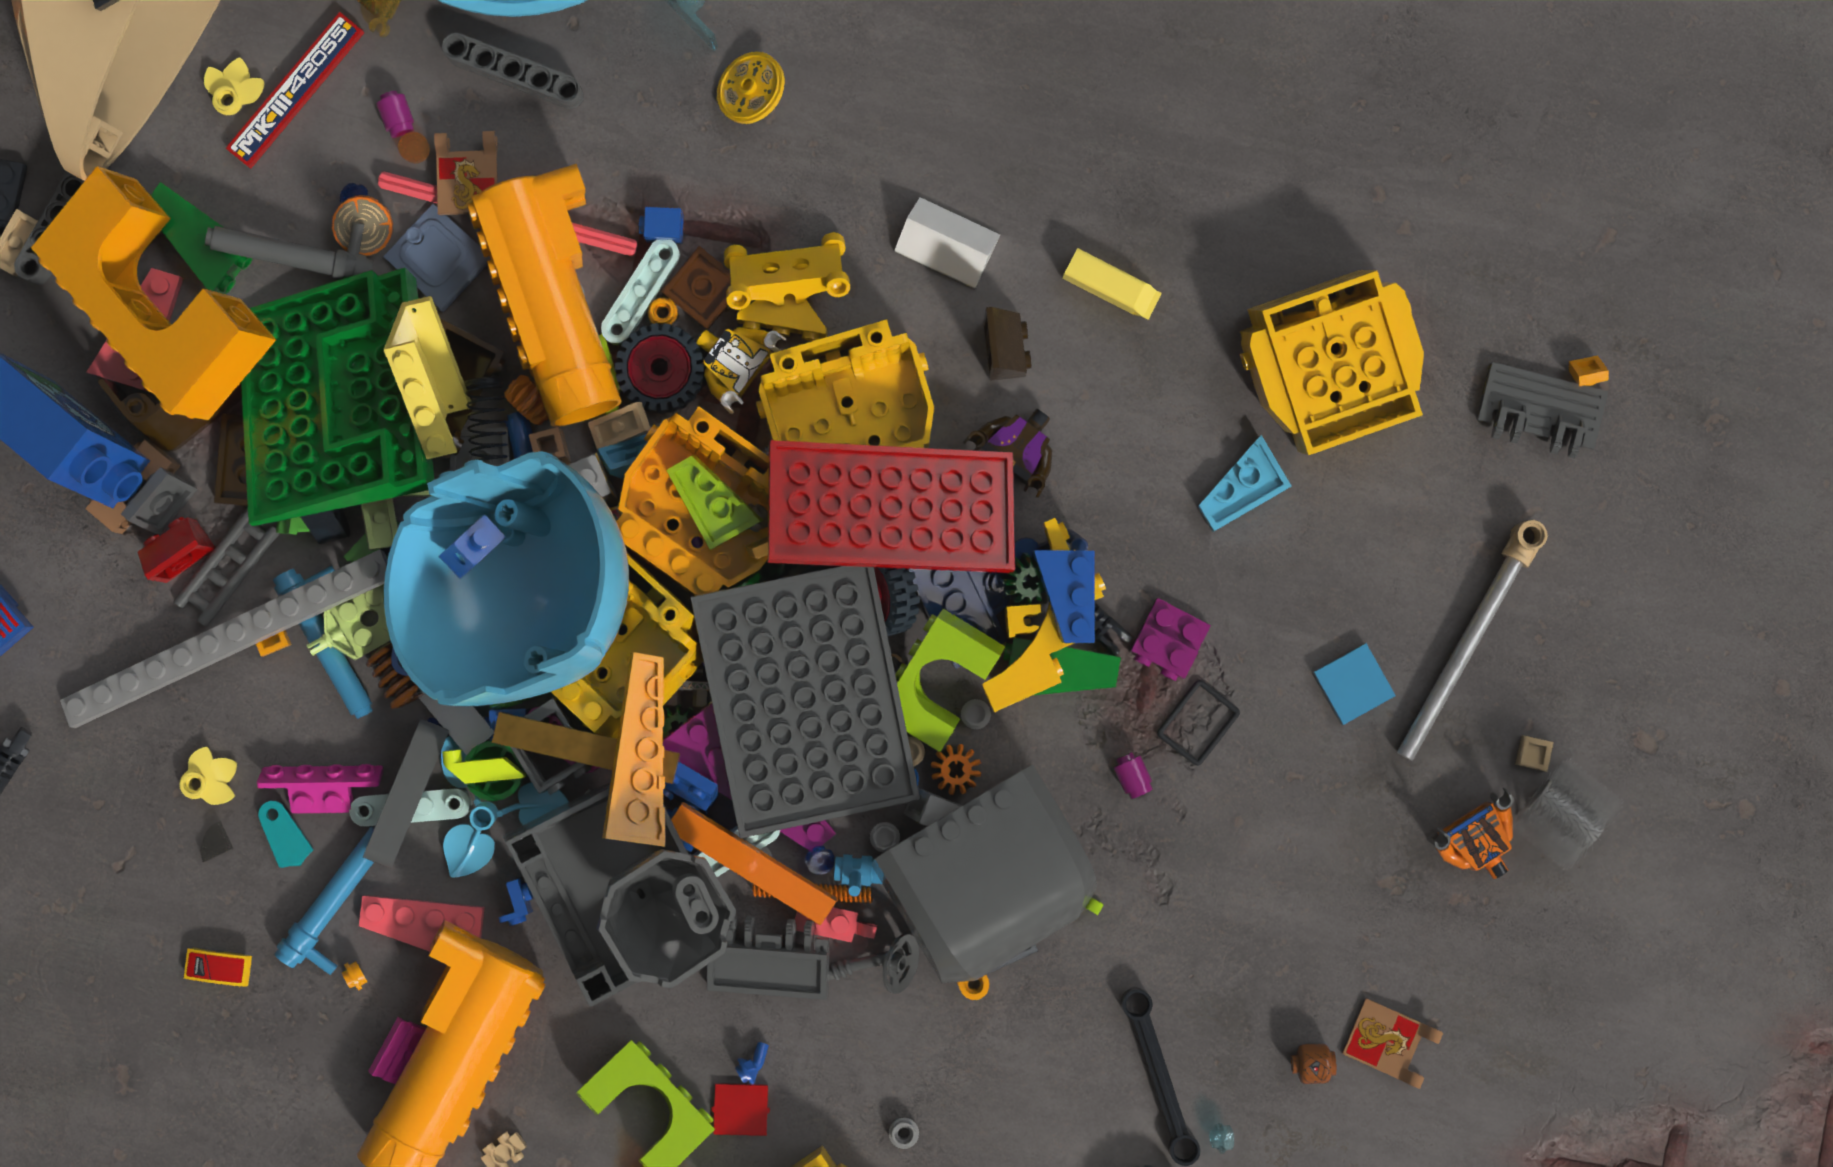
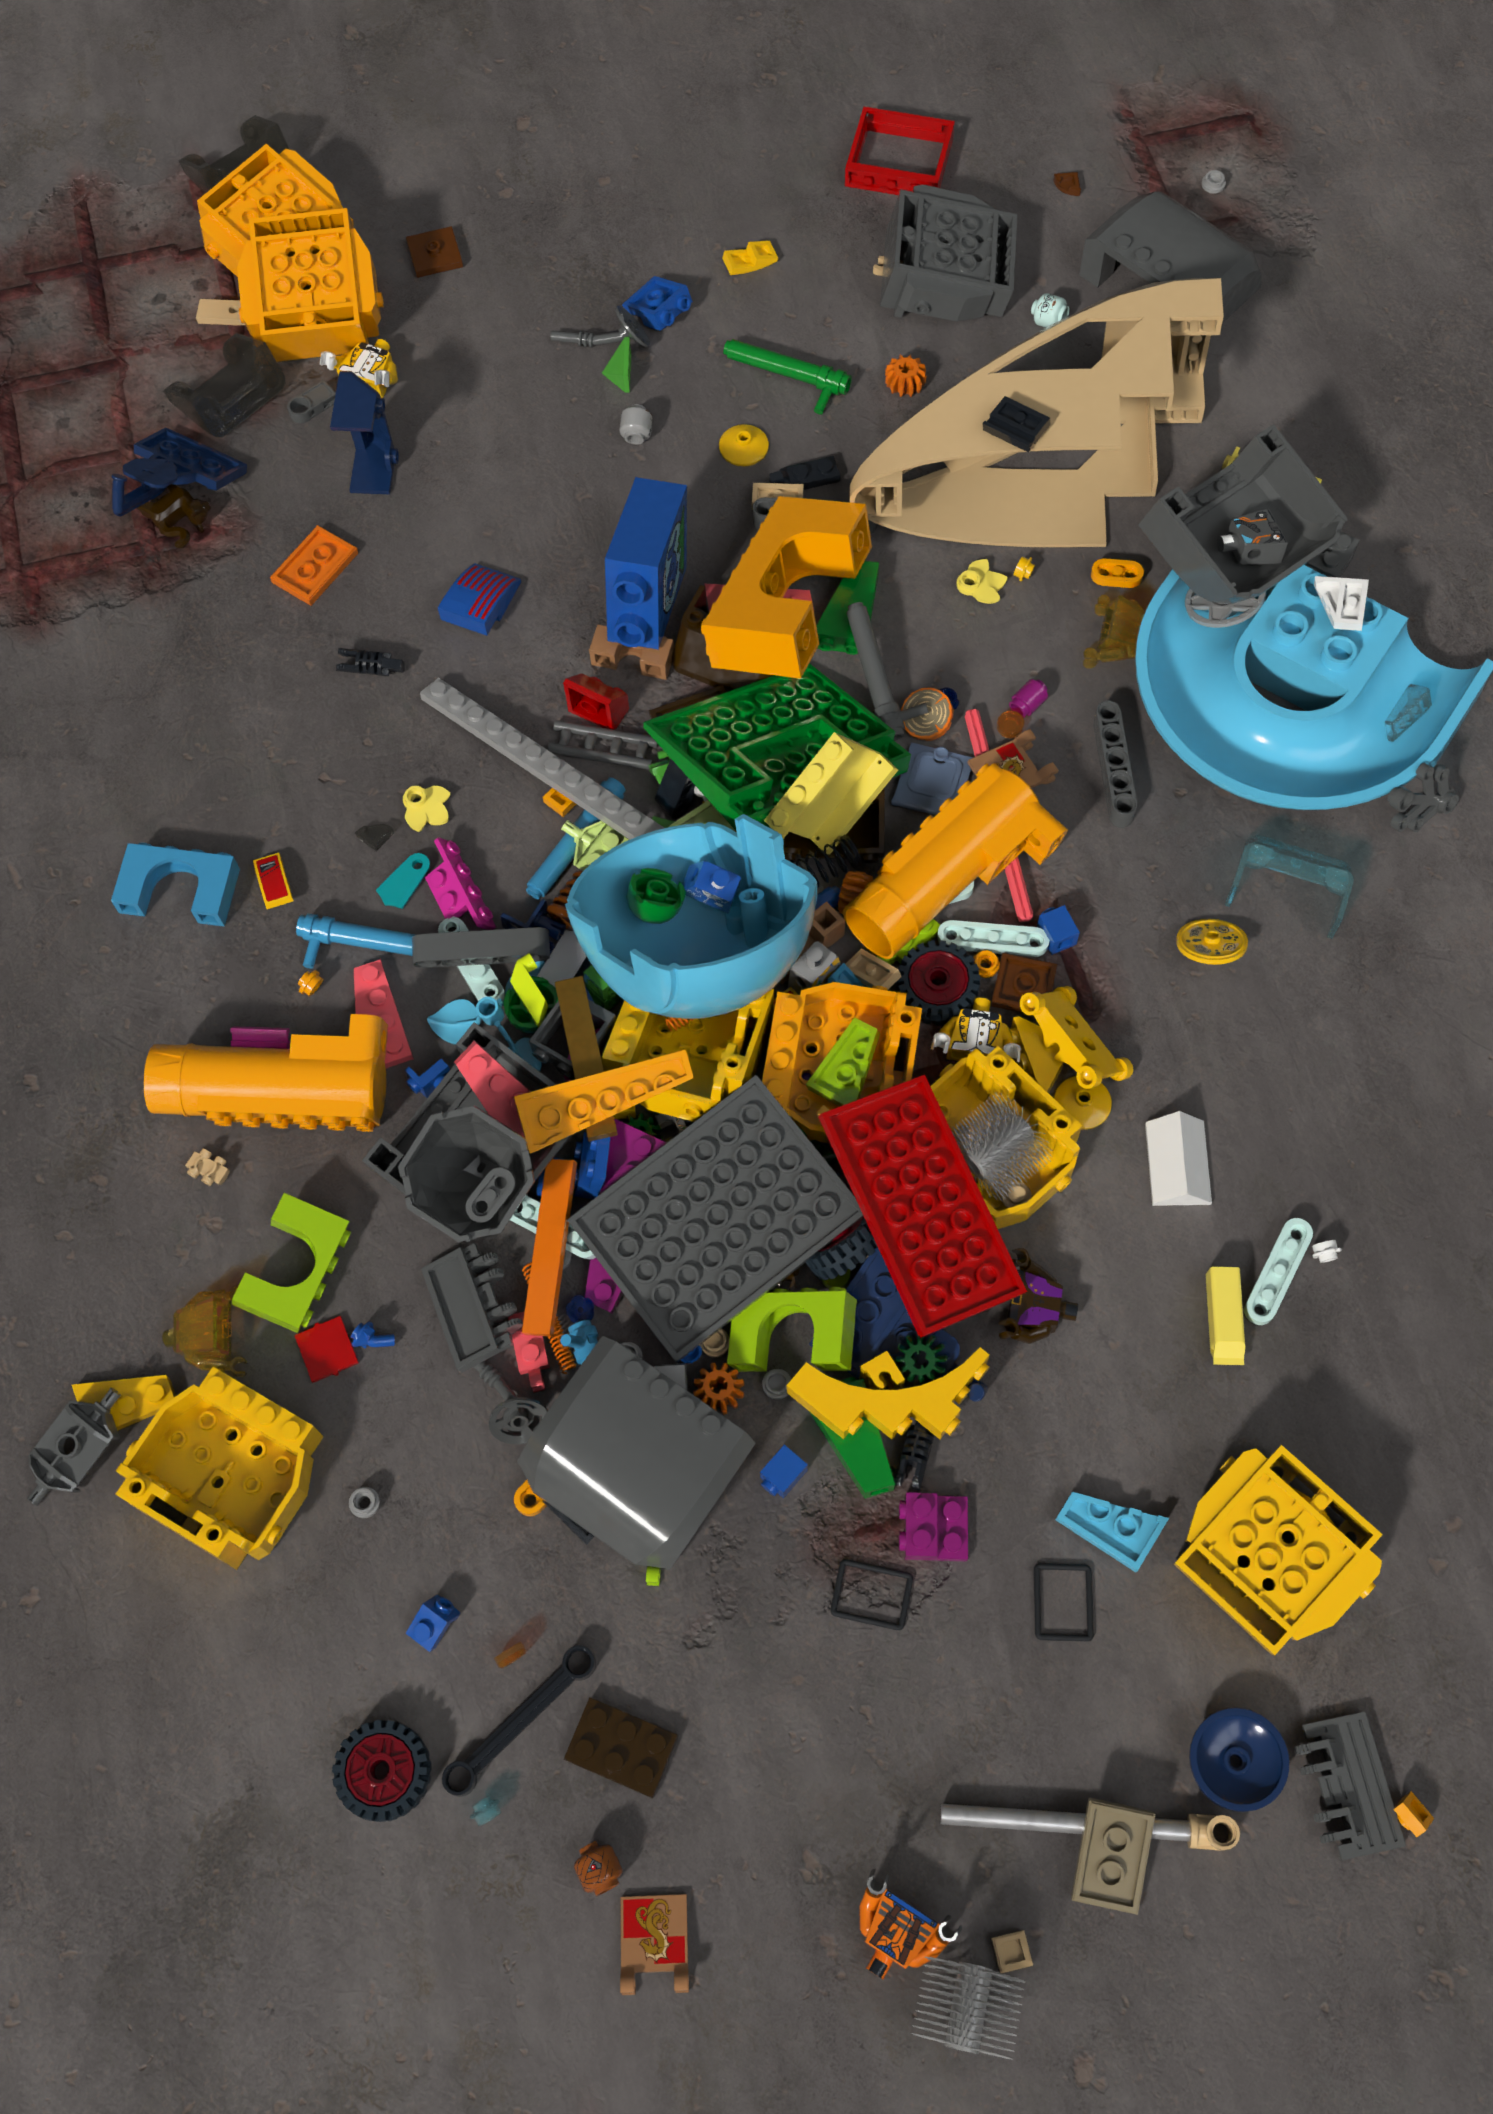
camera: 70 degrees right, 20 degrees down
dark grey plate [121,467,198,535] -> none
tile [226,12,364,169] -> none
dark brown slope [983,307,1032,381] -> none
blue wing [1032,550,1095,643] -> none
magenta brick [1113,752,1153,799] -> none
dark azure tile [1312,643,1396,725] -> none
none -> dark azure arch [111,843,240,927]
none -> blue bracket [406,1595,460,1652]
none -> coral wing [454,1040,531,1138]
none -> clear orange tile [494,1642,527,1669]
none -> dark blue bracket [500,899,566,941]
none -> dark brown plate [563,1697,678,1799]
none -> green cylinder [626,868,686,924]
none -> blue brick [760,1444,808,1499]
none -> light grey piece [952,1094,1052,1201]
none -> tan plate [1001,1182,1031,1208]
none -> yellow plate [1013,556,1035,581]
none -> black piece [1034,1563,1094,1642]
none -> yellow dish [1054,1076,1112,1130]
none -> dark tan tile [1071,1797,1156,1915]
none -> dark blue dish [1189,1708,1289,1812]
none -> light aqua plate [1244,1218,1313,1325]
none -> white plate [1312,1240,1342,1263]

